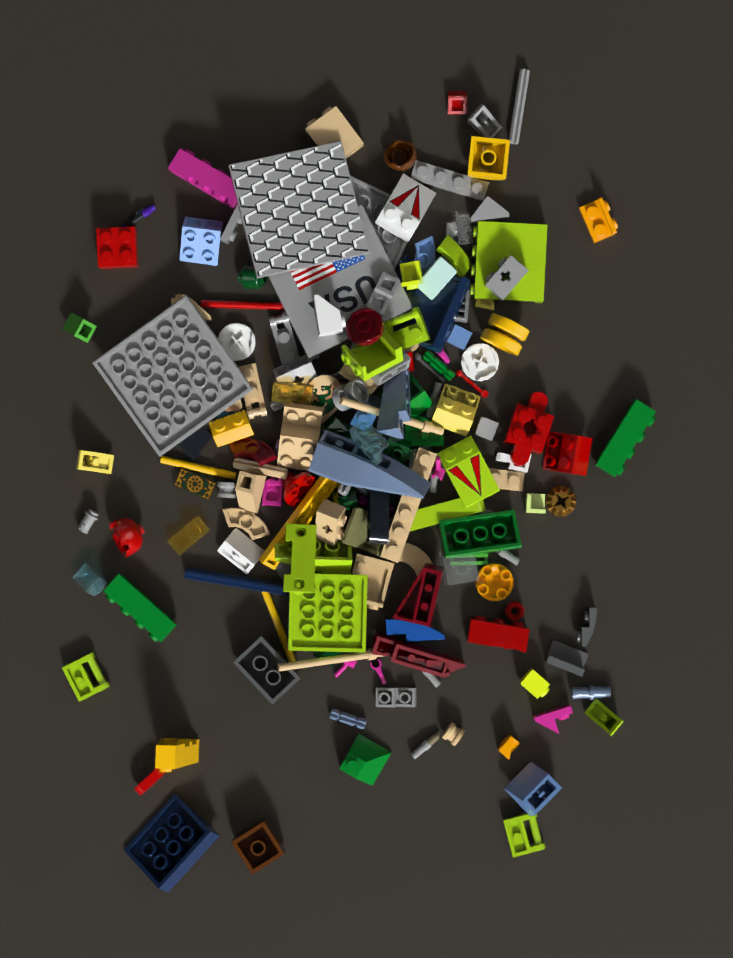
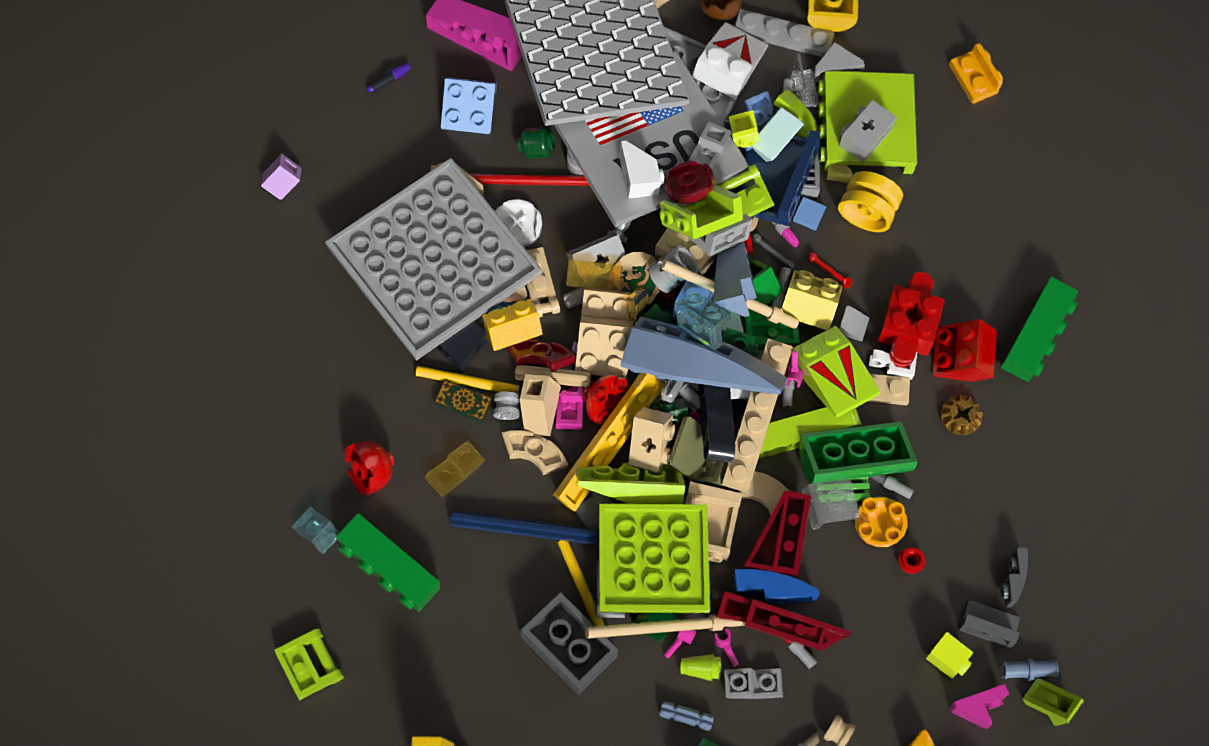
camera: 10 degrees left, 20 degrees down
bright green brick [62,313,97,343] -> none
light yellow slope [76,450,114,474] -> none
light grey pin [77,508,99,534] -> none
red brick [96,227,139,269] -> none
white panel [217,528,264,574] -> none
light grey plate [220,204,242,244] -> none
light grey plate [268,312,300,365] -> none
lime brick [283,524,317,595] -> none
green axle [422,350,455,381] -> none
white tile [461,343,499,381] -> none
red wedge [467,615,530,652] -> none
yellowish green panel [525,493,546,513] -> none
none -> lavender panel [261,153,302,199]
none -> clear yellow tile [626,285,650,322]
none -> lime cone [681,654,721,681]

